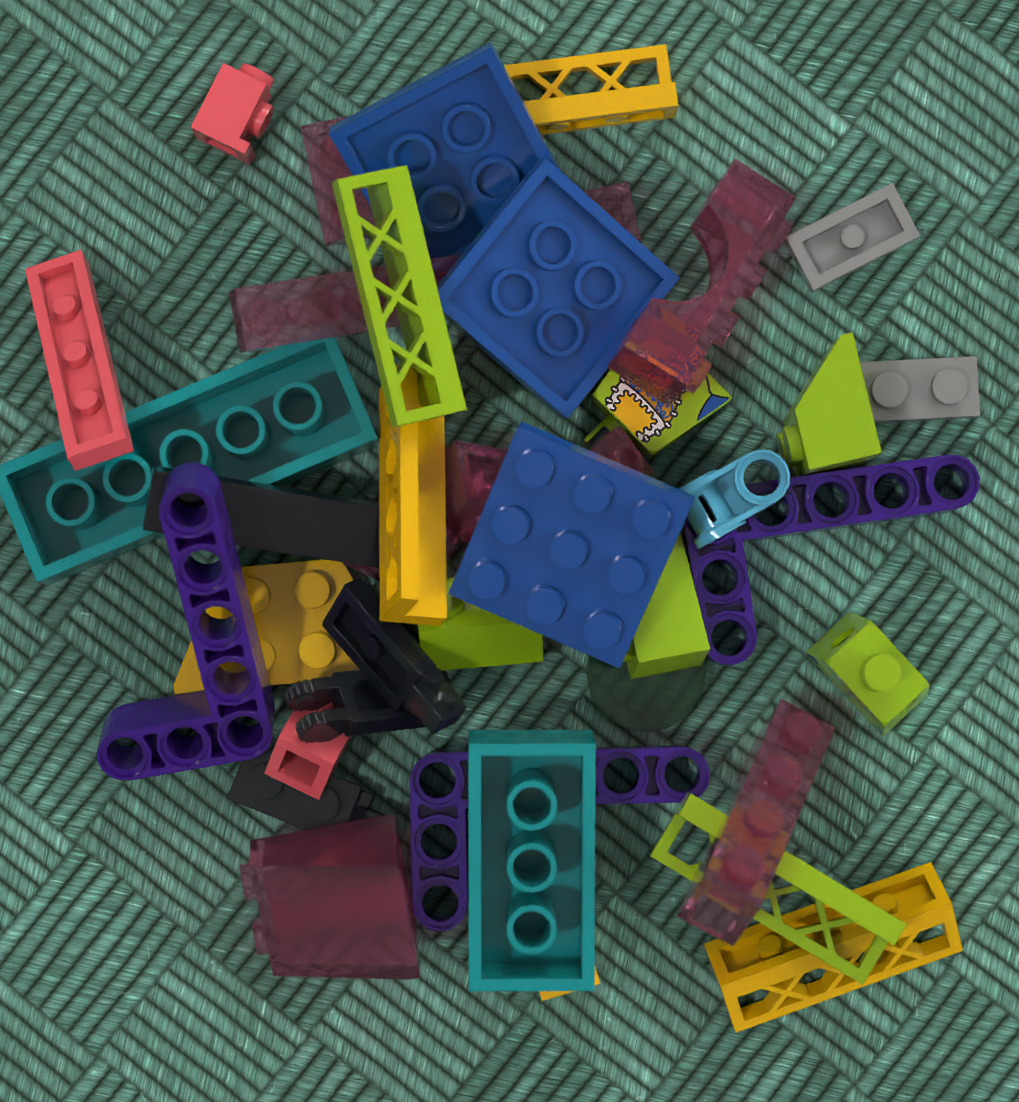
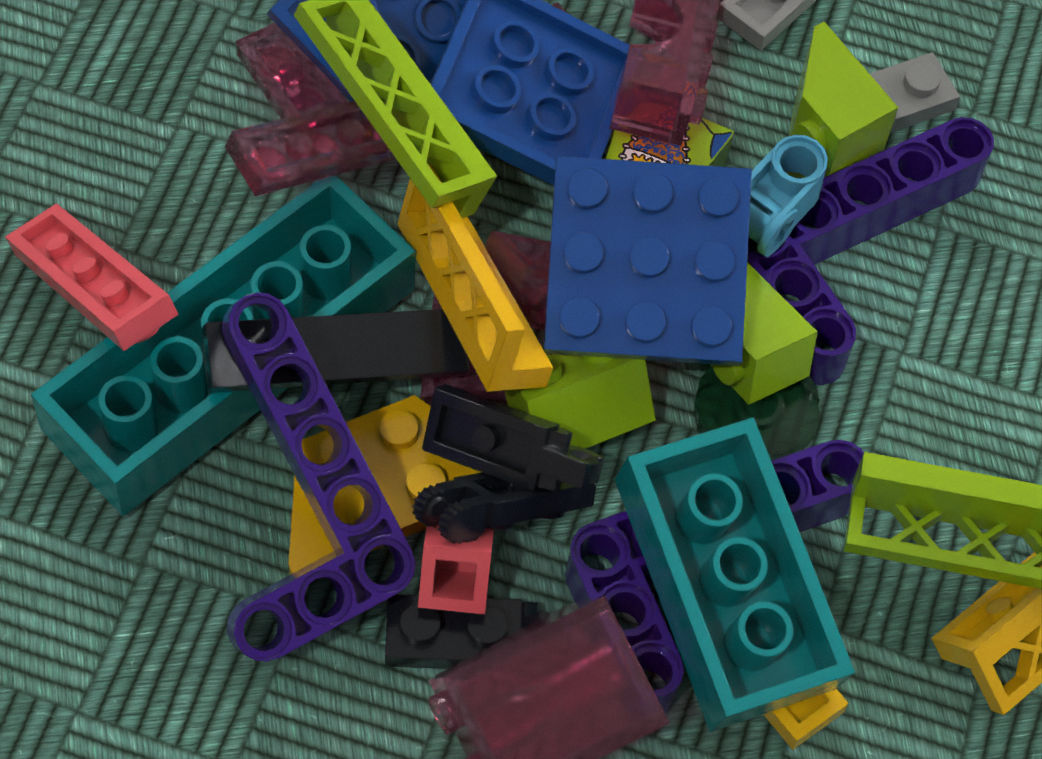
camera: 25 degrees left, 25 degrees down
coral brick [191,63,275,165] -> none
clear pink arch [677,699,836,946] -> none
lime torso [805,612,930,737] -> none

